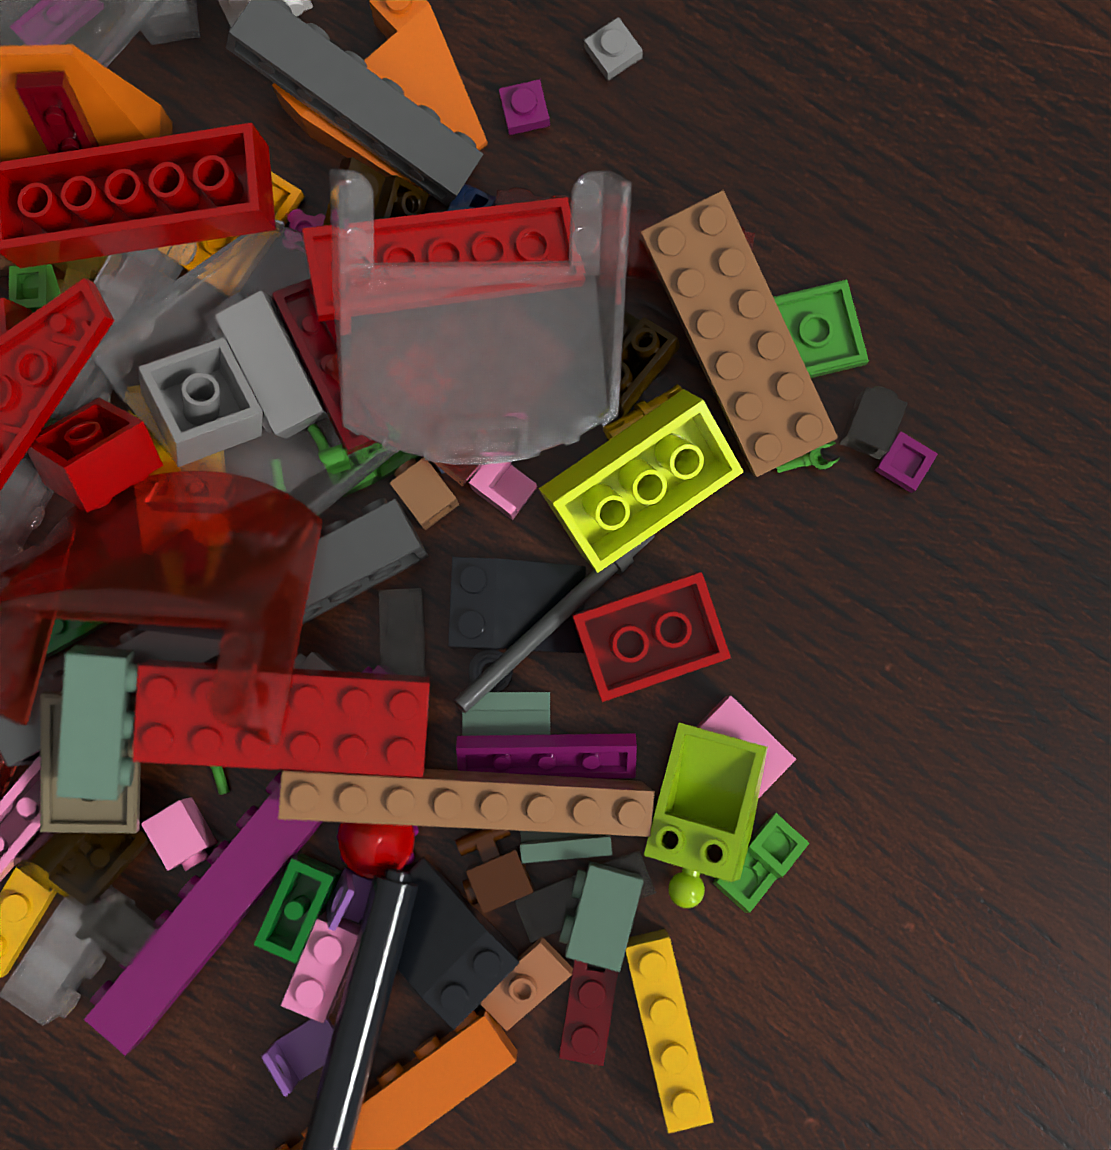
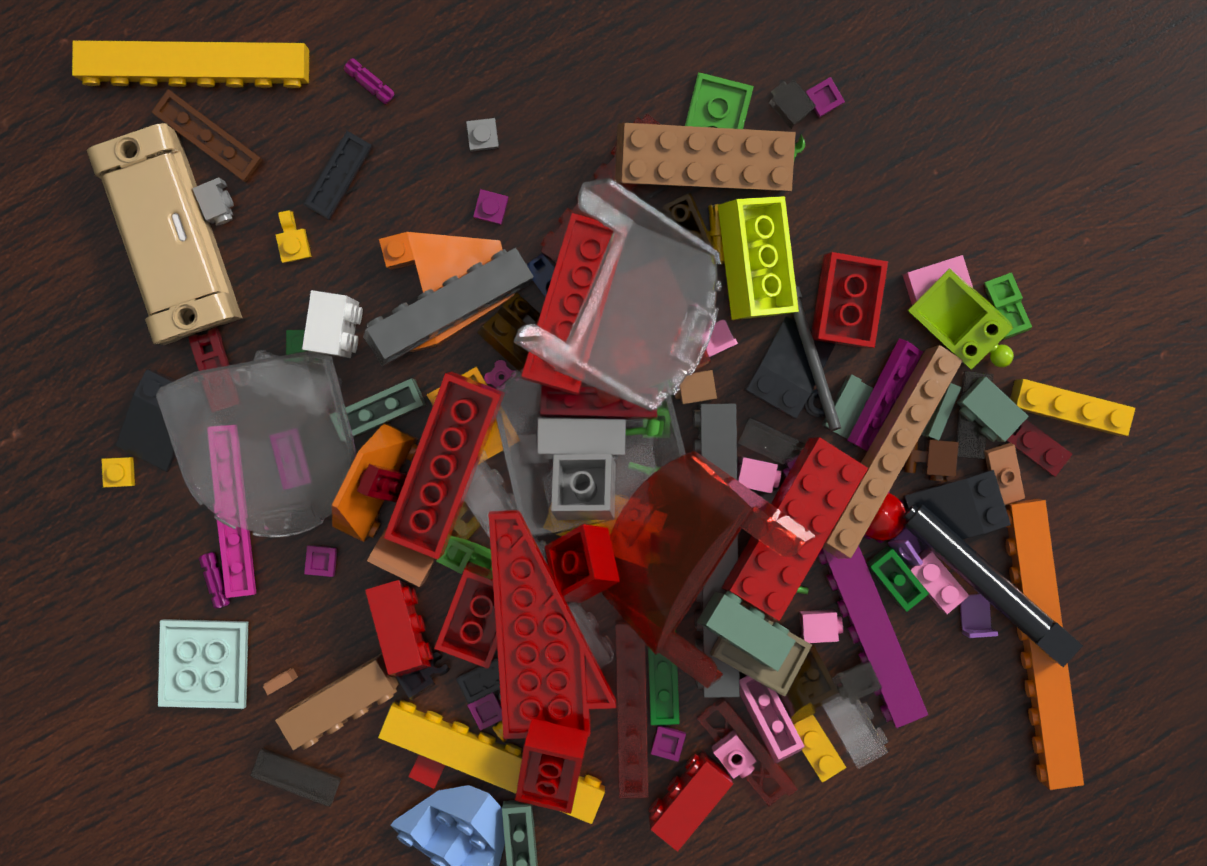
camera: 60 degrees left, 5 degrees up
none -> sand green brick [332,378,426,440]
none -> bright pink brick [737,456,781,493]

